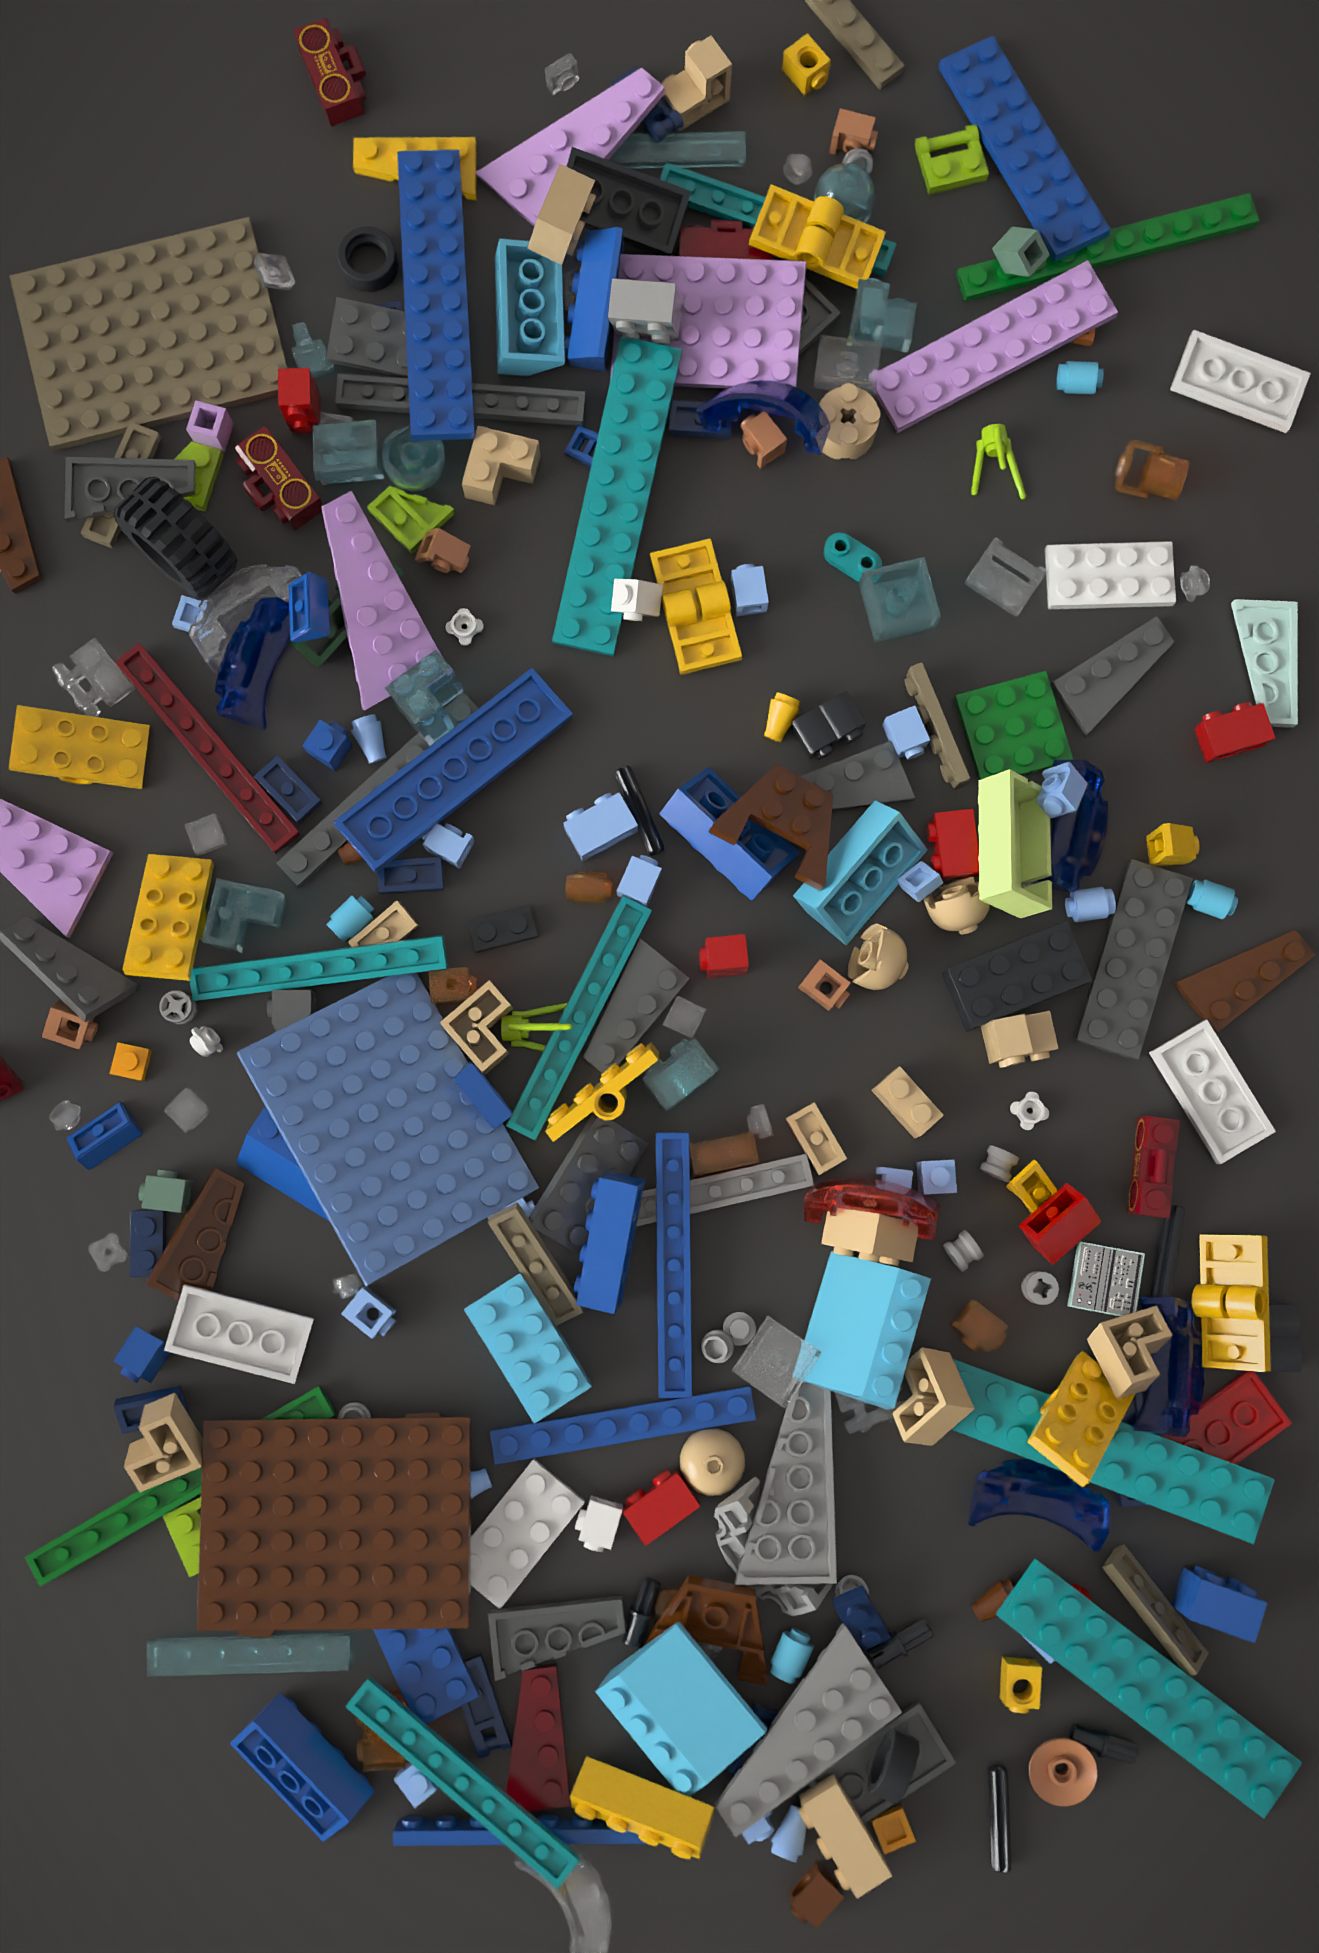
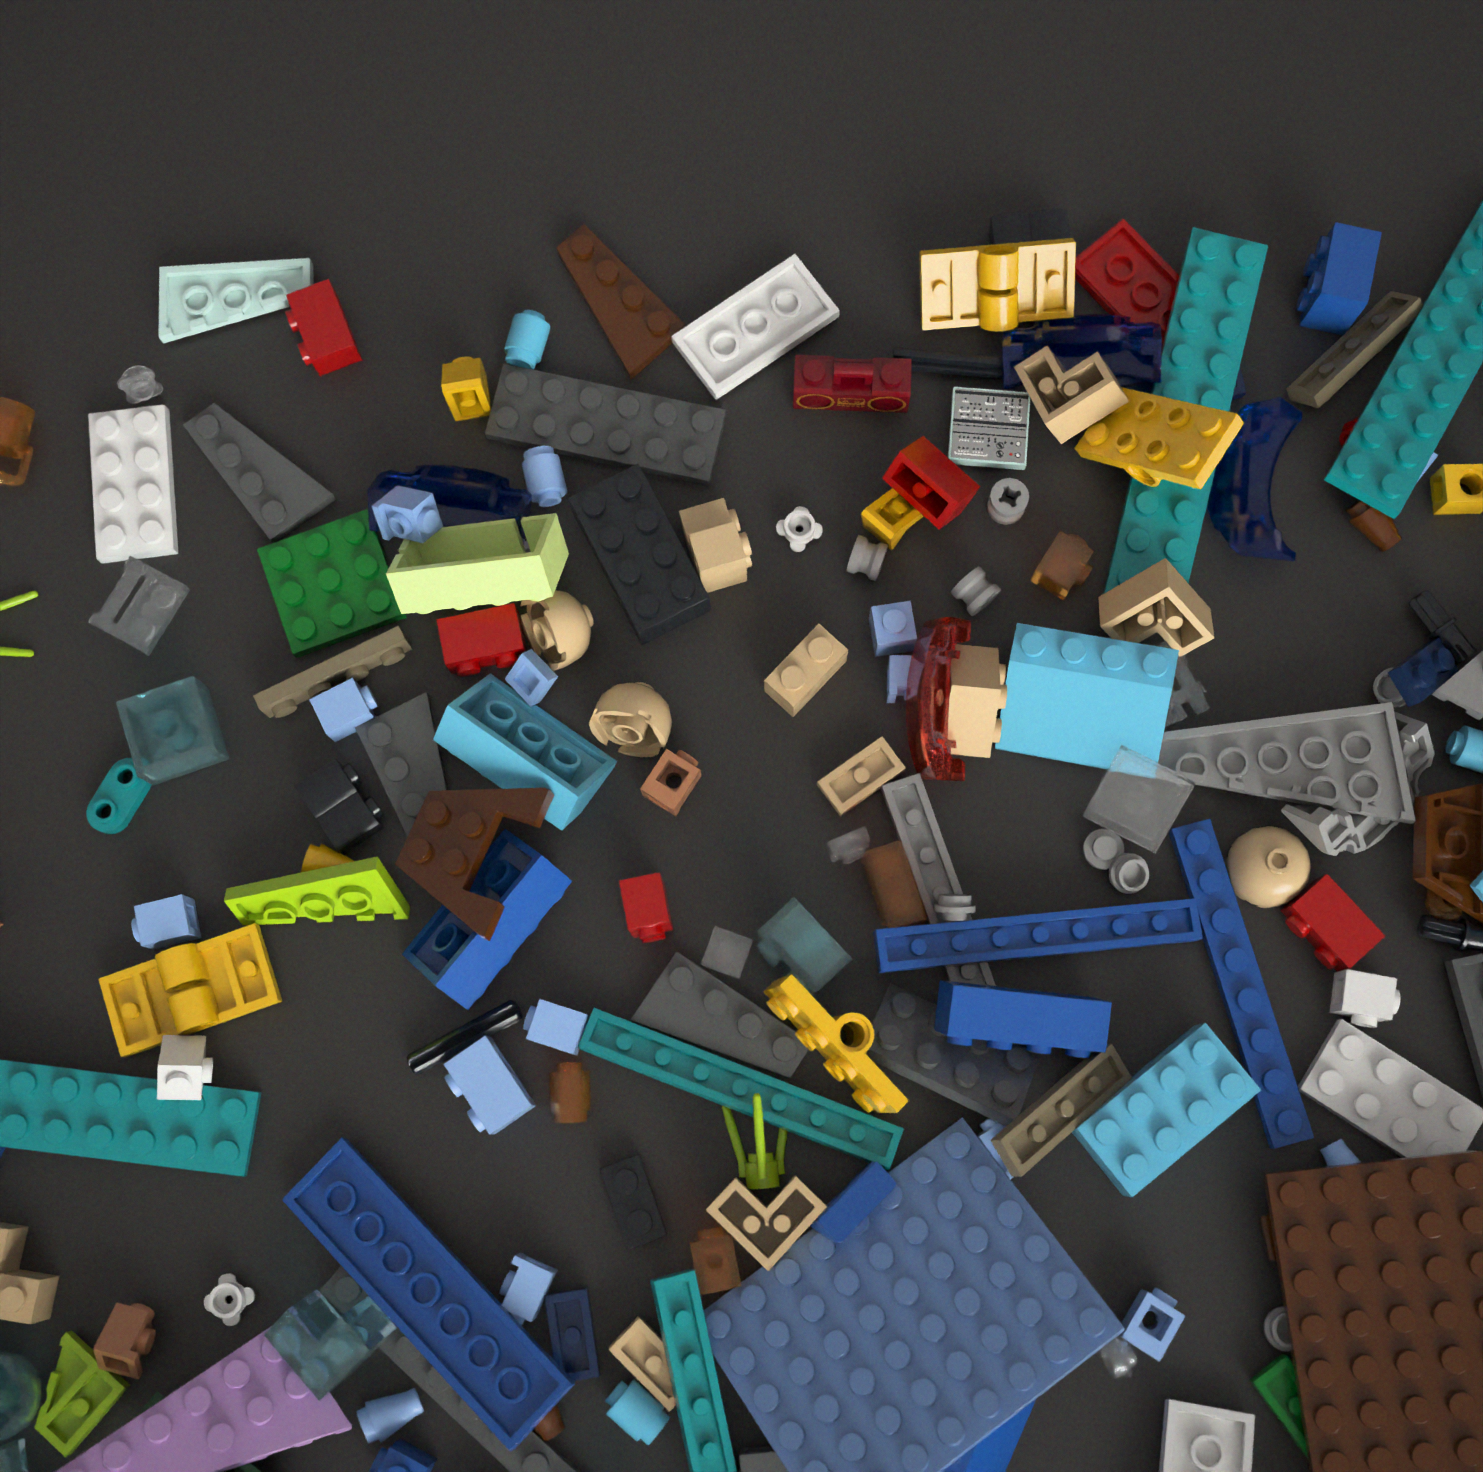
camera: 90 degrees left, 5 degrees down
none -> lime wing [224,857,410,925]
none -> light grey plate [934,894,976,921]

